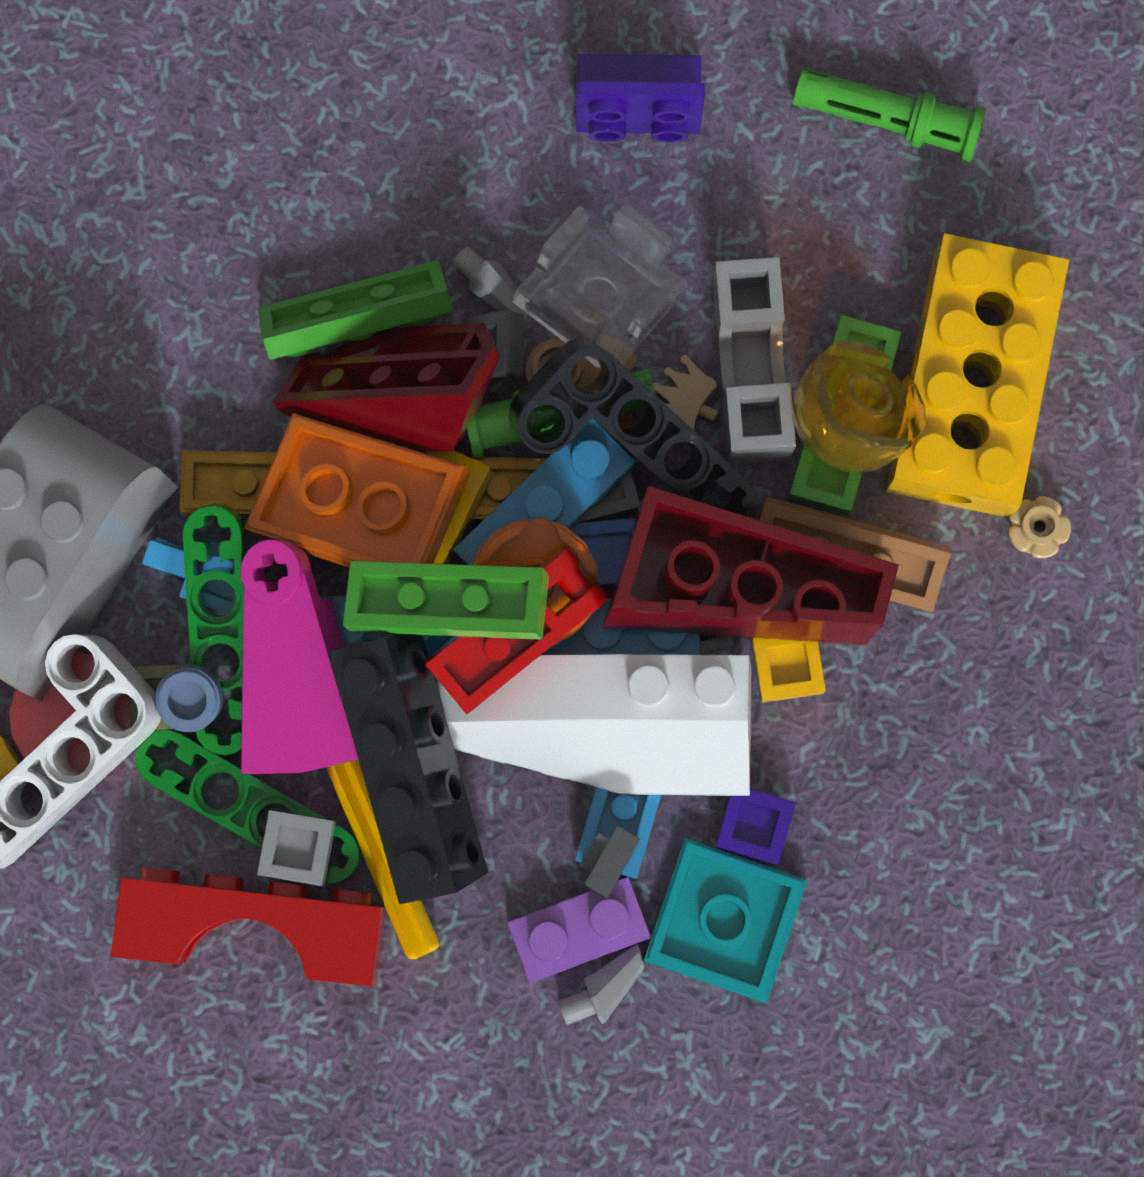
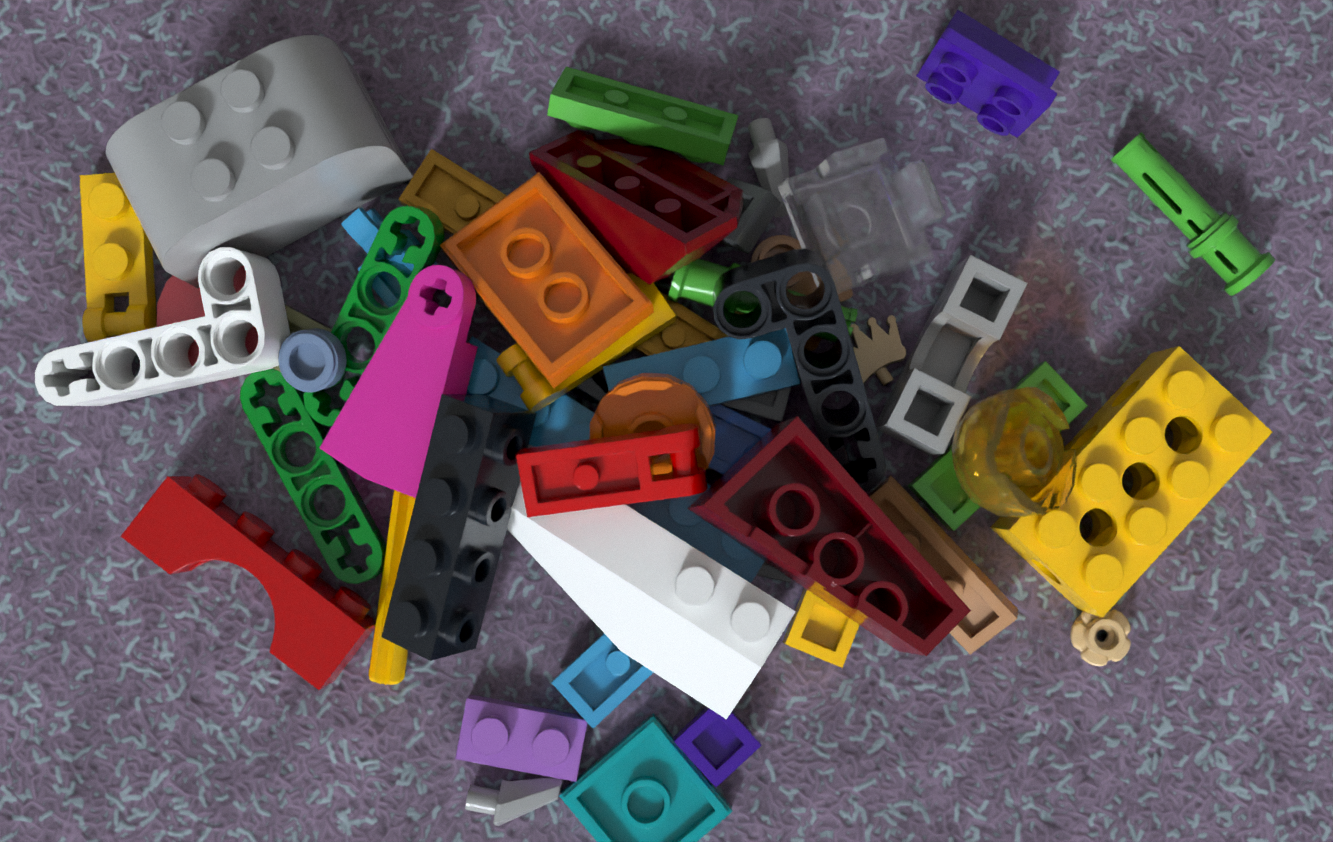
camera: 25 degrees right, 5 degrees up
light grey plate [257,810,336,886] -> none
bright green plate [343,561,549,640] -> none
dark grey plate [580,826,640,898] -> none

